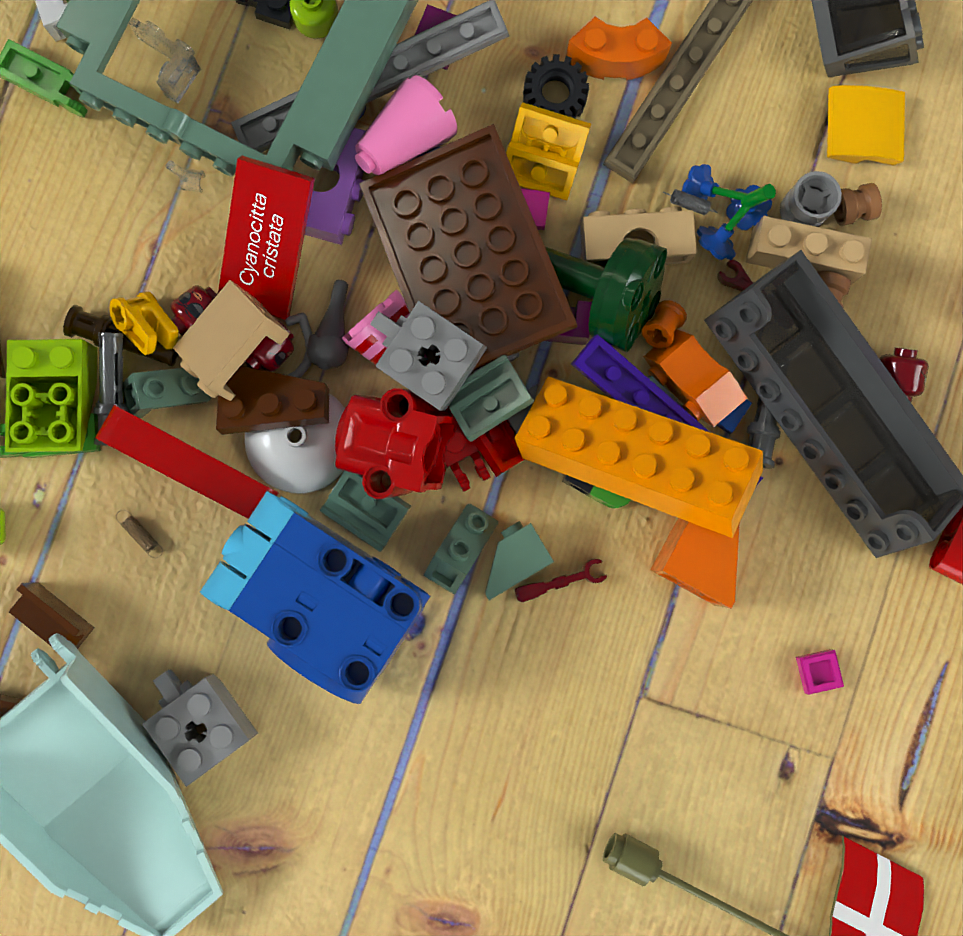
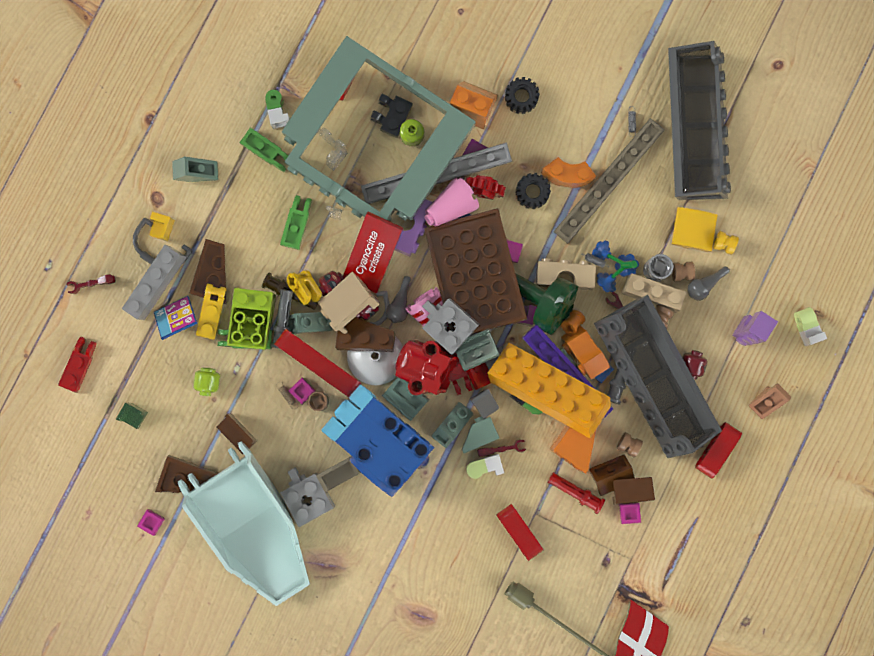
camera: 10 degrees right, 0 degrees up
yellow slope [506,102,591,201] -> none
none -> bright green hinge [280,195,312,250]
none -> dark pink tile [289,377,316,405]
none -> medium nougat wheel [308,392,329,411]
none -> dark tan panel [316,456,361,493]
none -> red gear [465,175,506,200]
none -> leg [466,454,504,479]
none -> dark grey slope [470,389,499,418]
none -> red beam [496,503,544,561]
none -> red pin [547,472,606,514]
none -> reddish brown panel [589,454,635,496]
none -> reddish brown panel [612,477,655,505]
none -> medium nougat wheel [617,432,643,458]
none -> dark grey piece [688,266,730,301]
none -> yellow wheel [713,231,739,255]

